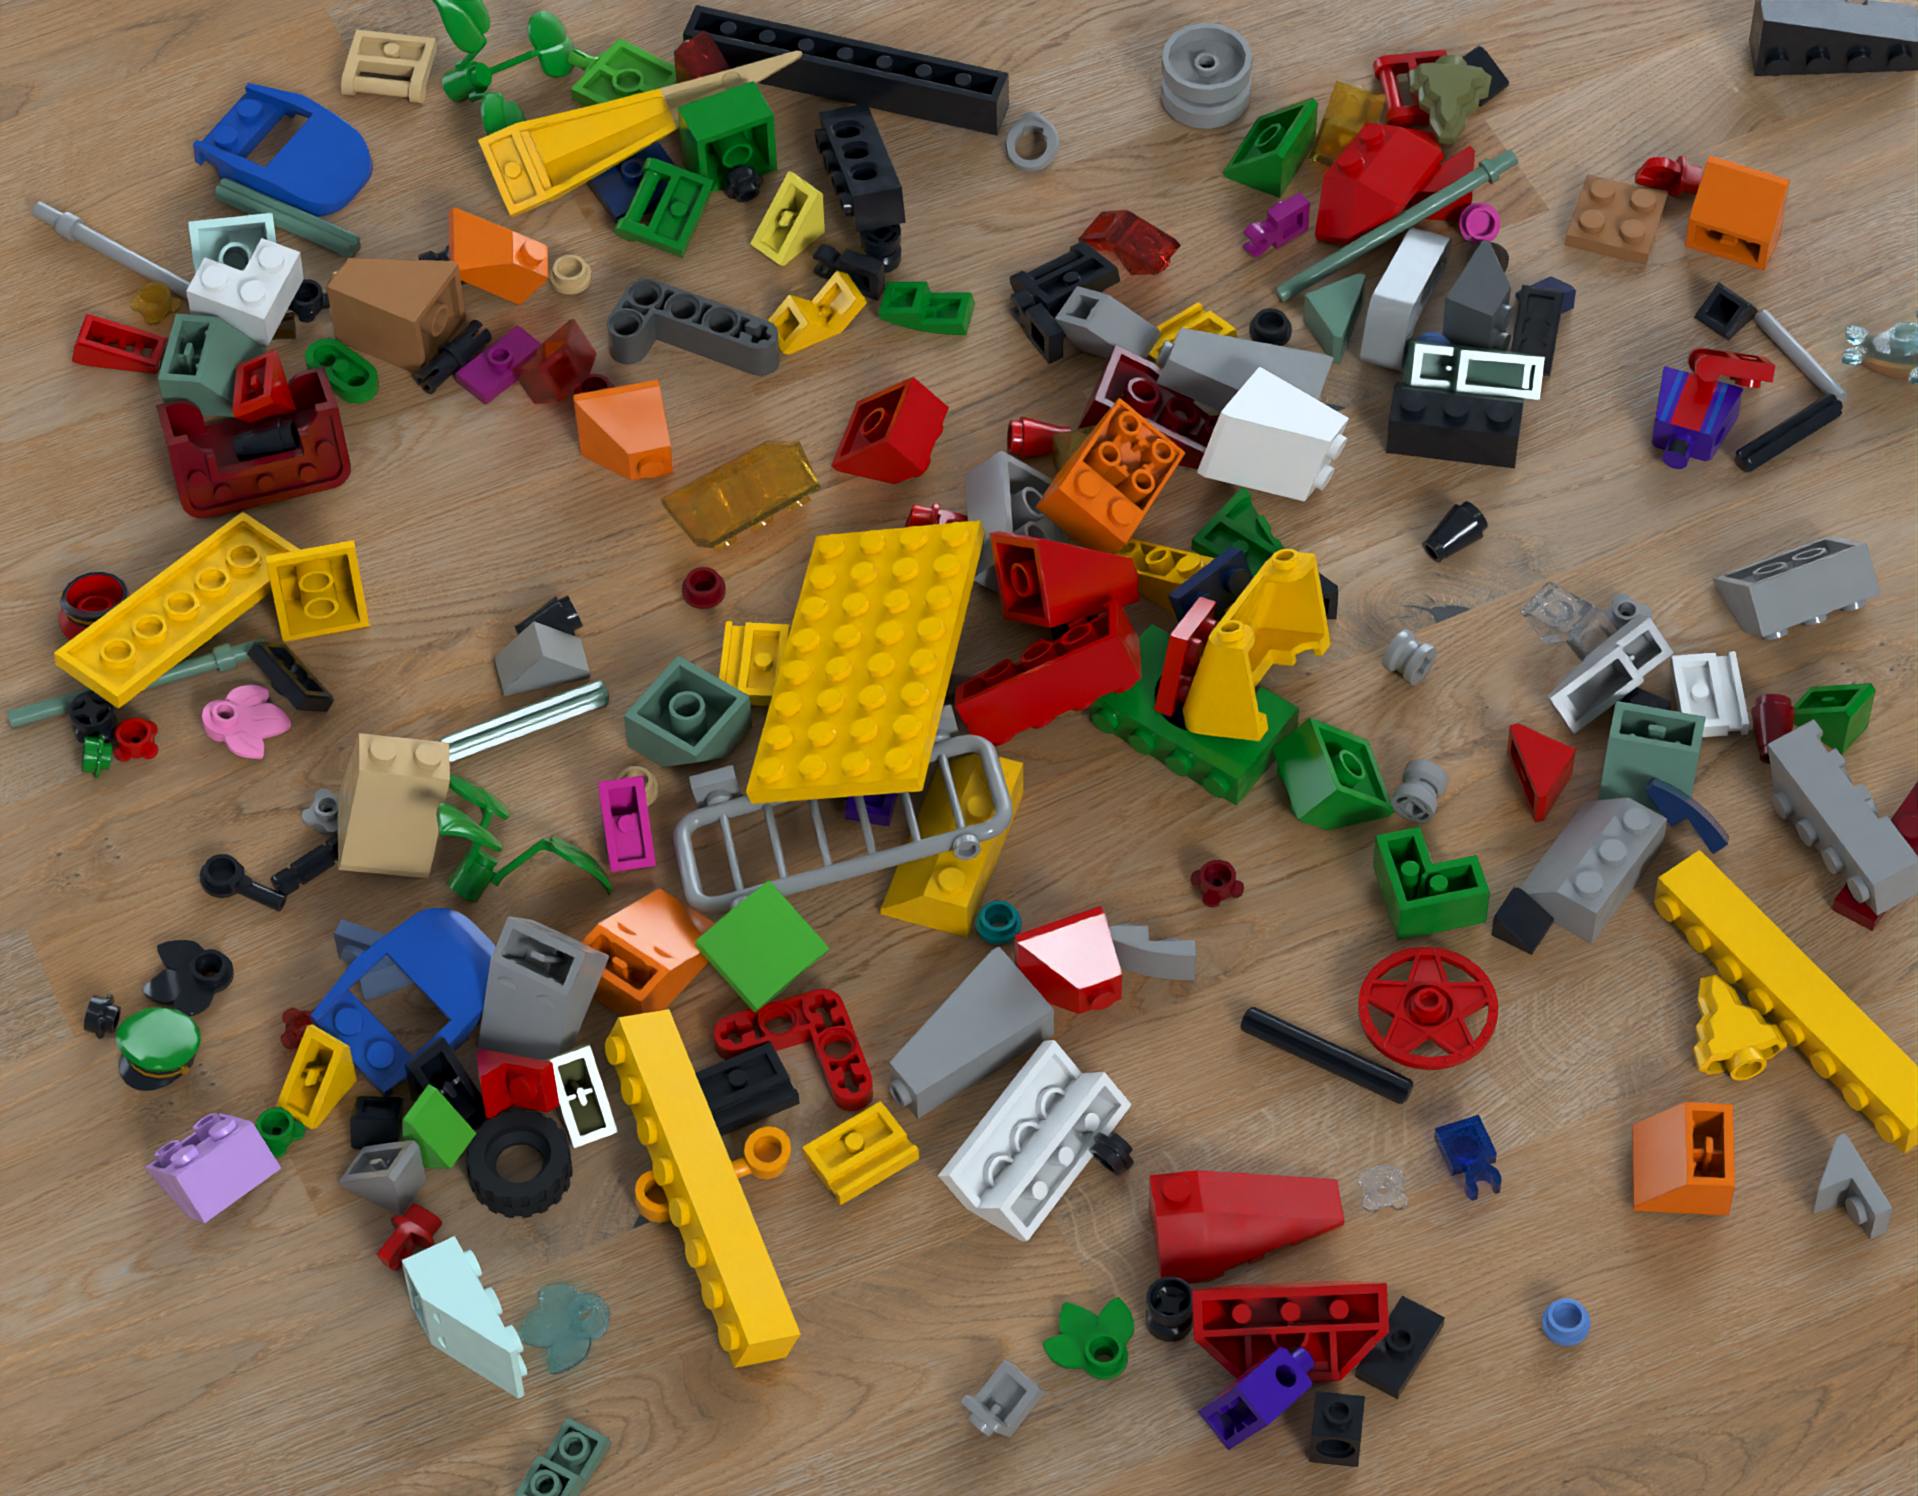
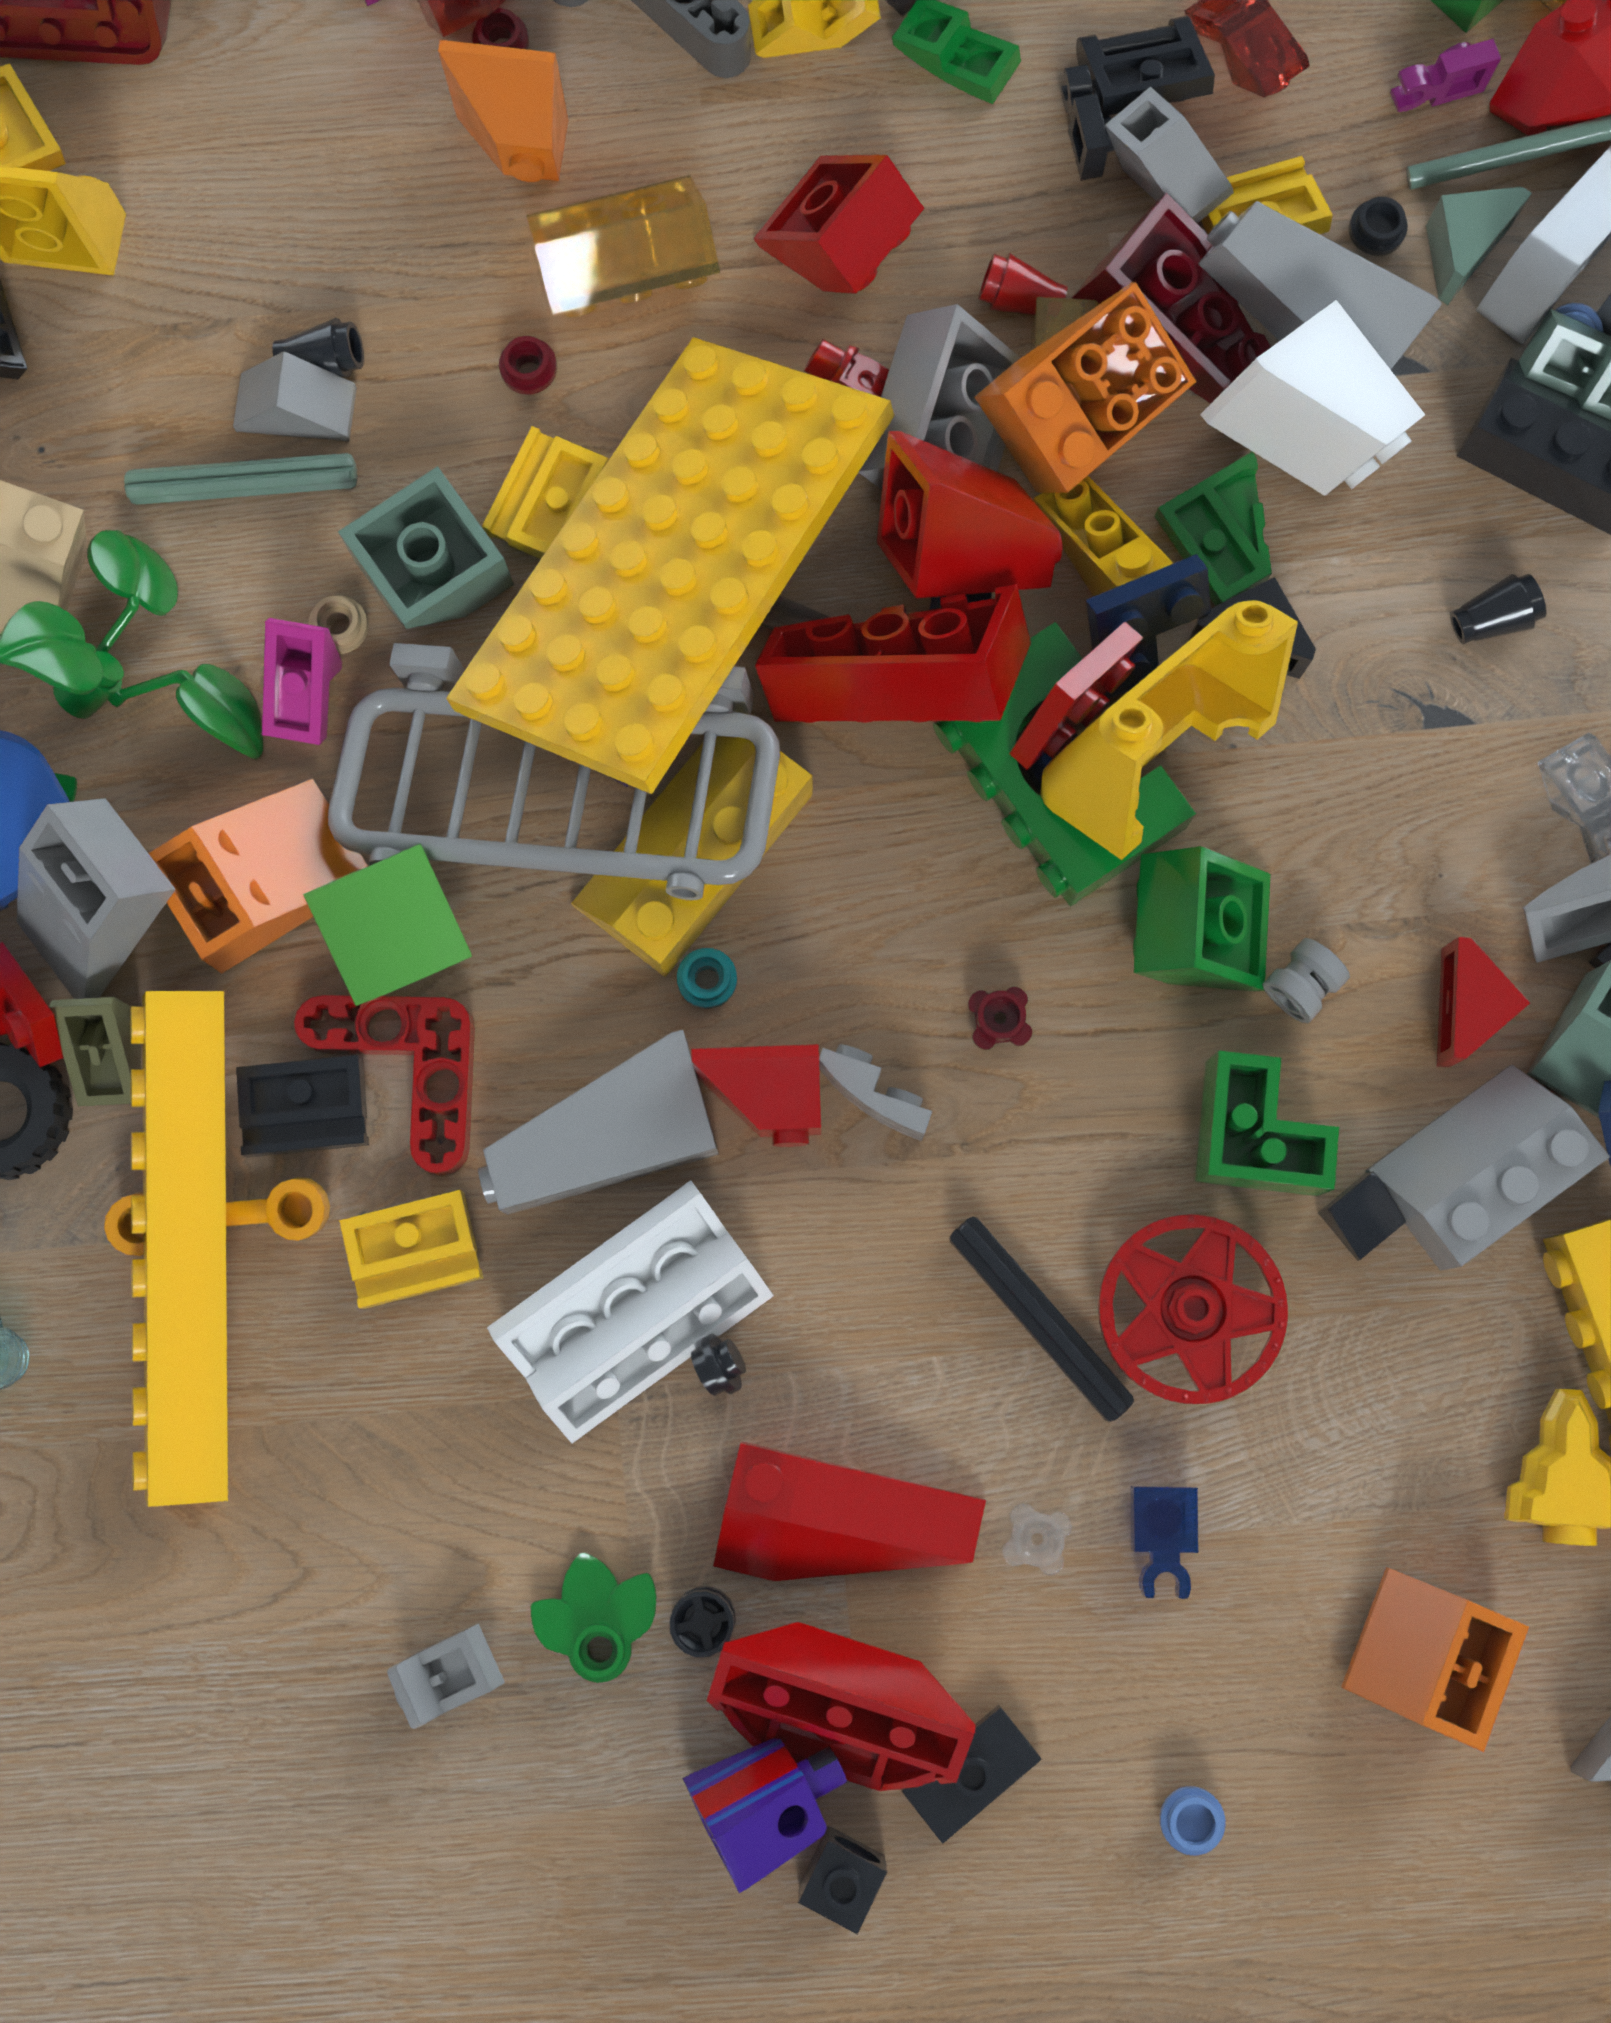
camera: 20 degrees right, 25 degrees up
light grey wheel [1382,629,1437,685] -> none

